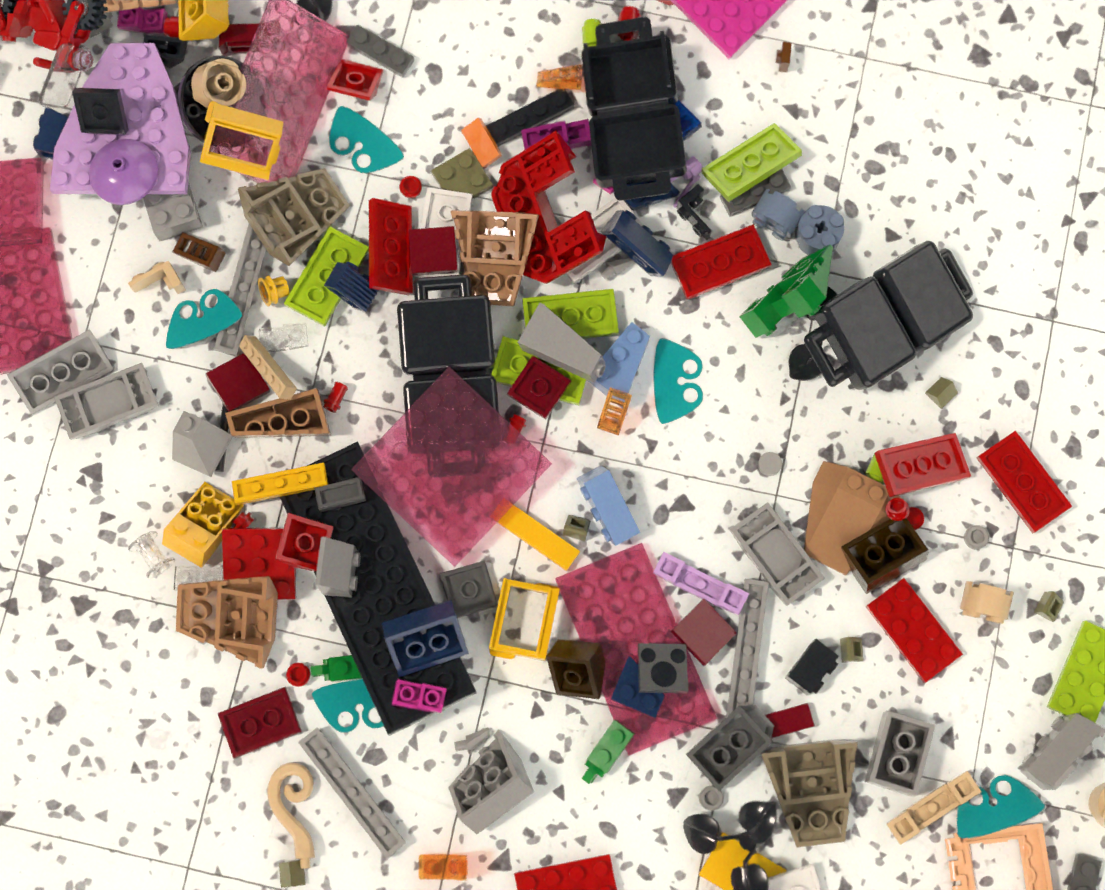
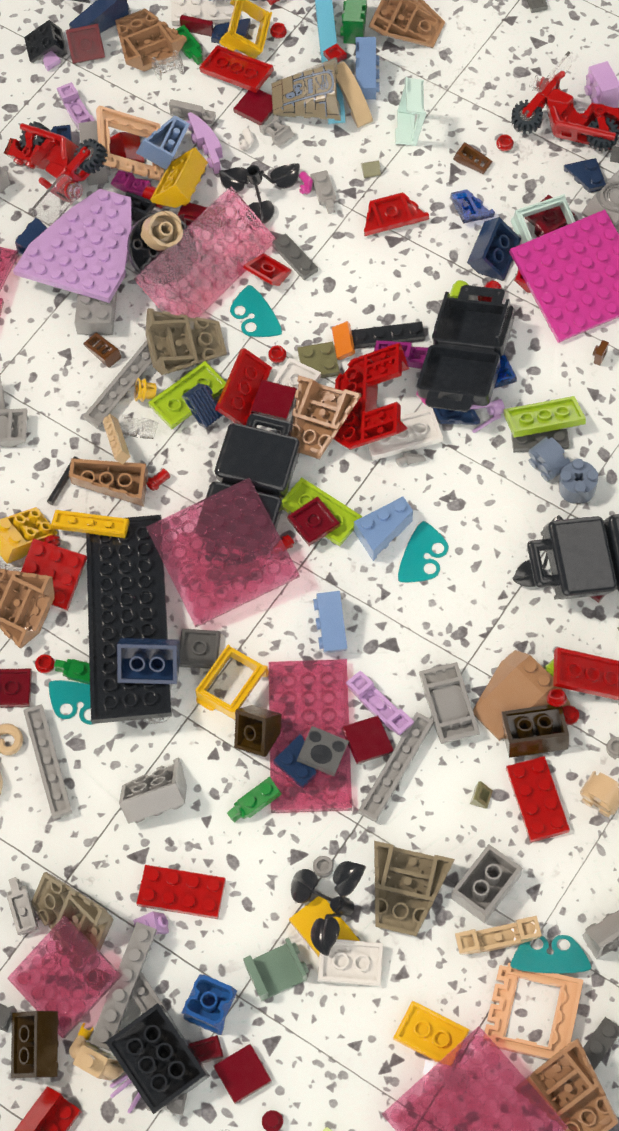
camera: 25 degrees right, 15 degrees down
black tile [72,88,128,134] -> none
medium lavender dish [89,139,158,205] -> none
tan bracket [128,261,186,294] -> none
teal piece [166,289,242,349] -> none
light grey slope [172,411,233,477] -> none
yellow piece [200,101,284,180] -> none
dark red tile [206,353,270,412] -> none
red slope [275,513,333,572] -> none
dark grey tile [314,477,366,512] -> none
light grey slope [315,537,361,597] -> none
dark pink slope [391,679,446,713] -> none
clear orange bracket [419,854,468,881] -> none
light grey bar [454,727,489,754] -> none
yellow tile [490,498,580,572] -> none
light grey slope [518,303,606,383] -> none
lime plate [522,289,619,339] -> none
clear orange slope [536,64,583,90] -> none
olive slope [563,515,591,541] -> none
clear orange slope [597,387,632,436] -> none
dark blue slope [600,210,674,277] -> none
red plate [671,224,772,300] -> none
black bracket [677,184,712,240] -> none
dark grey slope [686,704,774,791] -> none
green wedge [739,244,833,338] -> none
light grey tile [758,452,782,476] -> none
dark red tile [765,703,815,738] -> none
black brick [785,638,839,696] -> none

